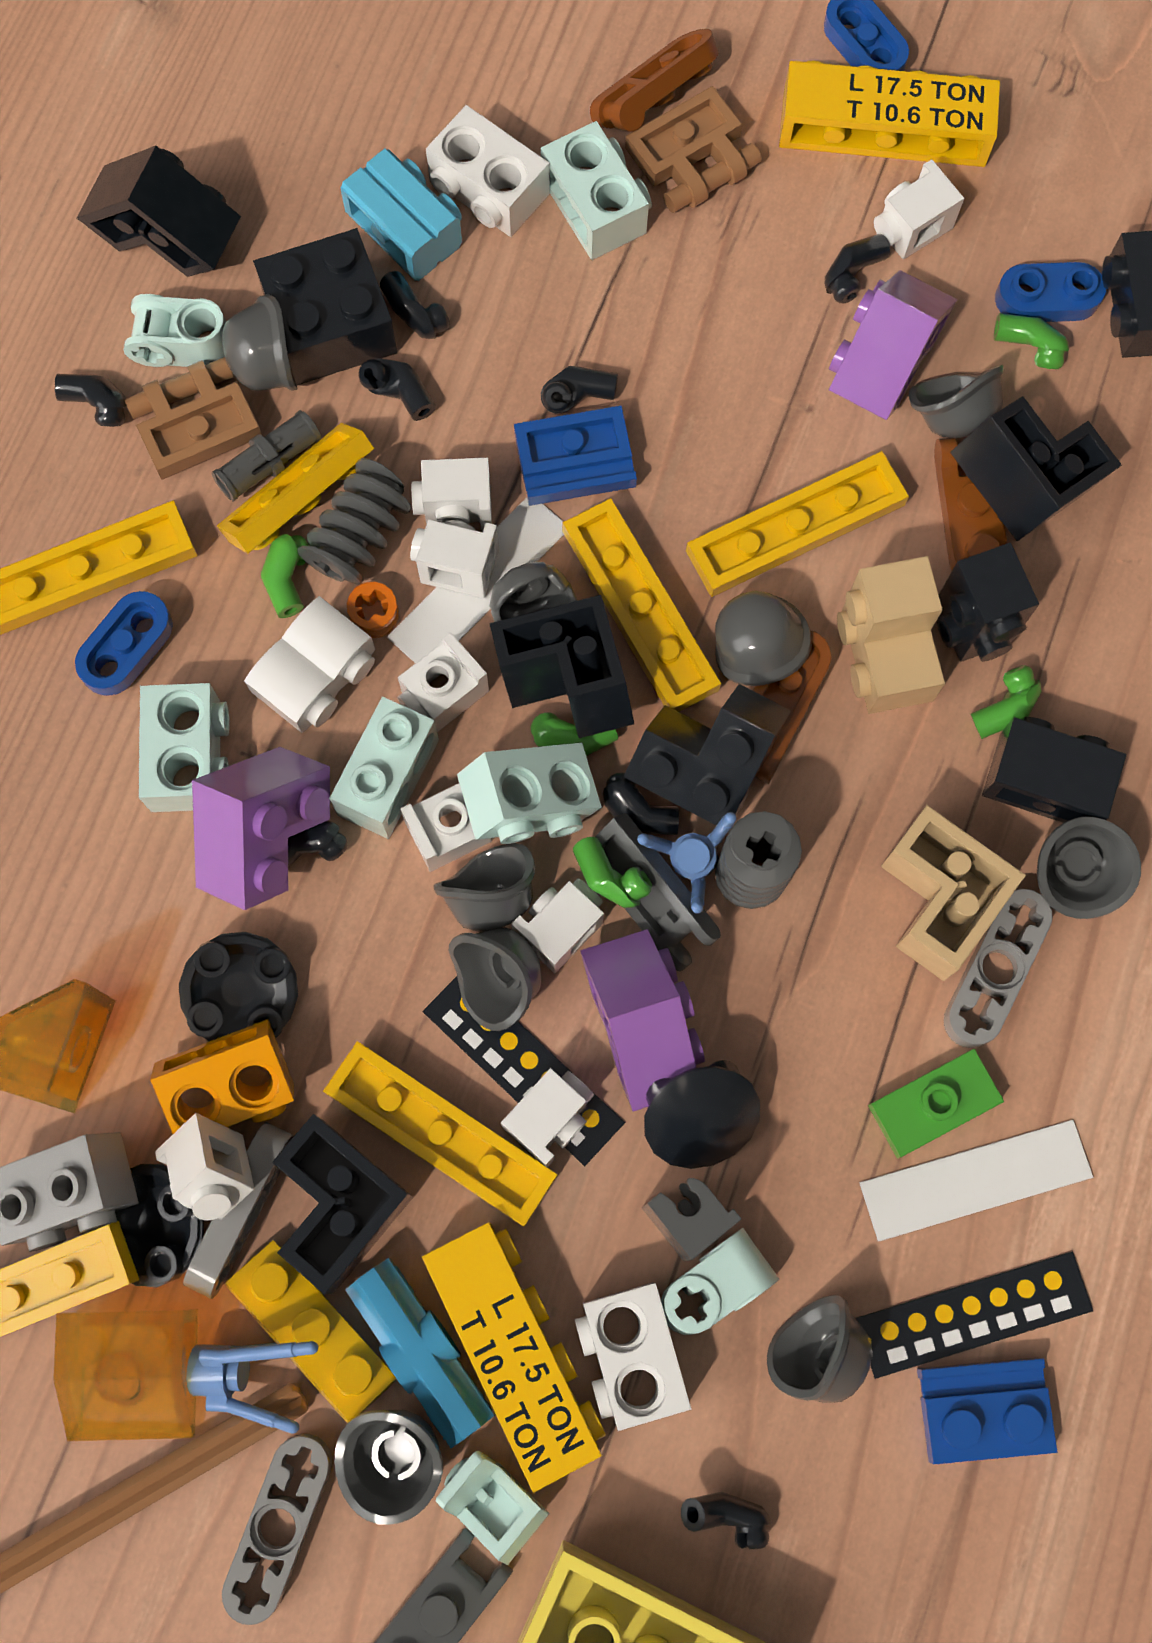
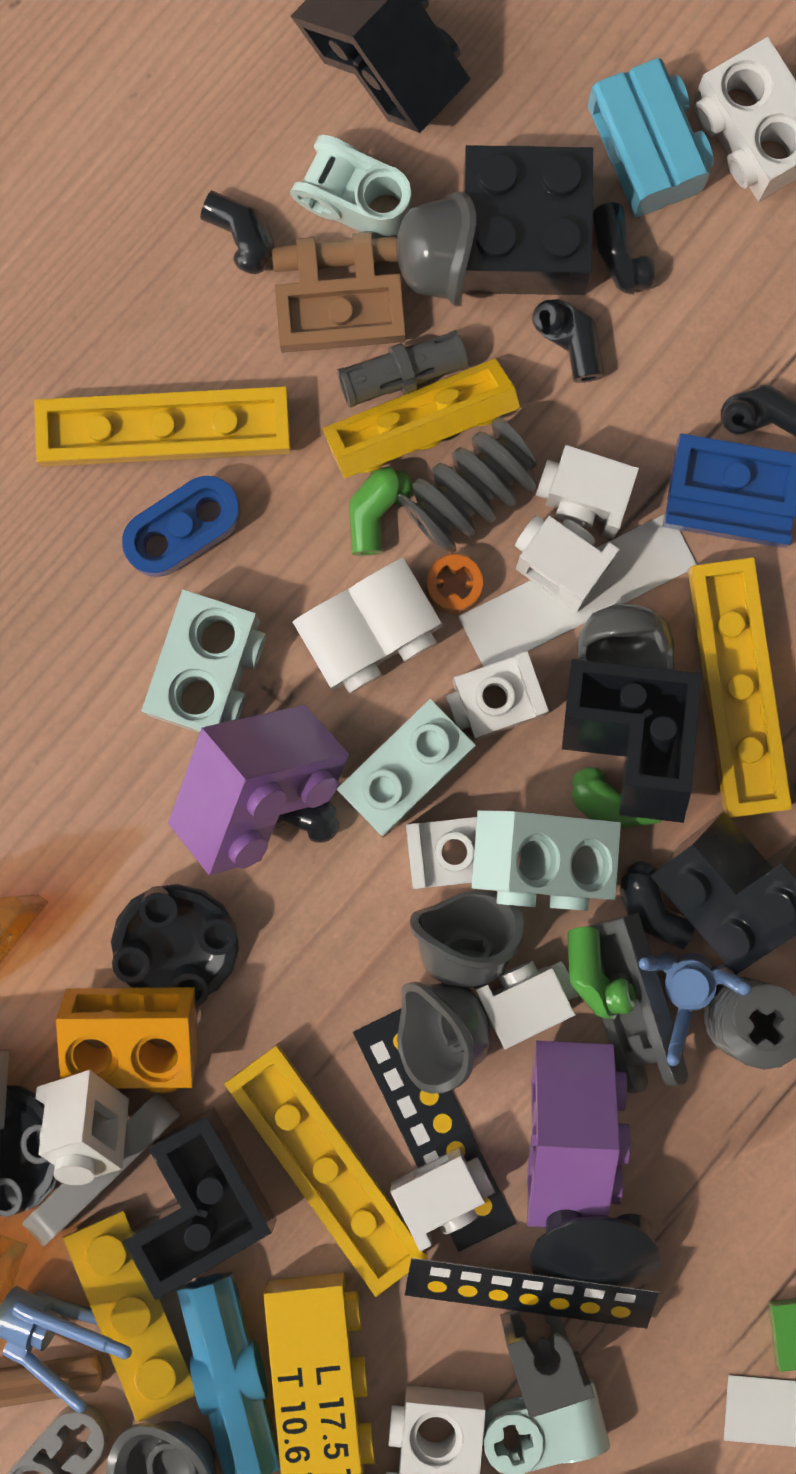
camera: 25 degrees right, 10 degrees up
none -> black sticker [404,1258,659,1329]

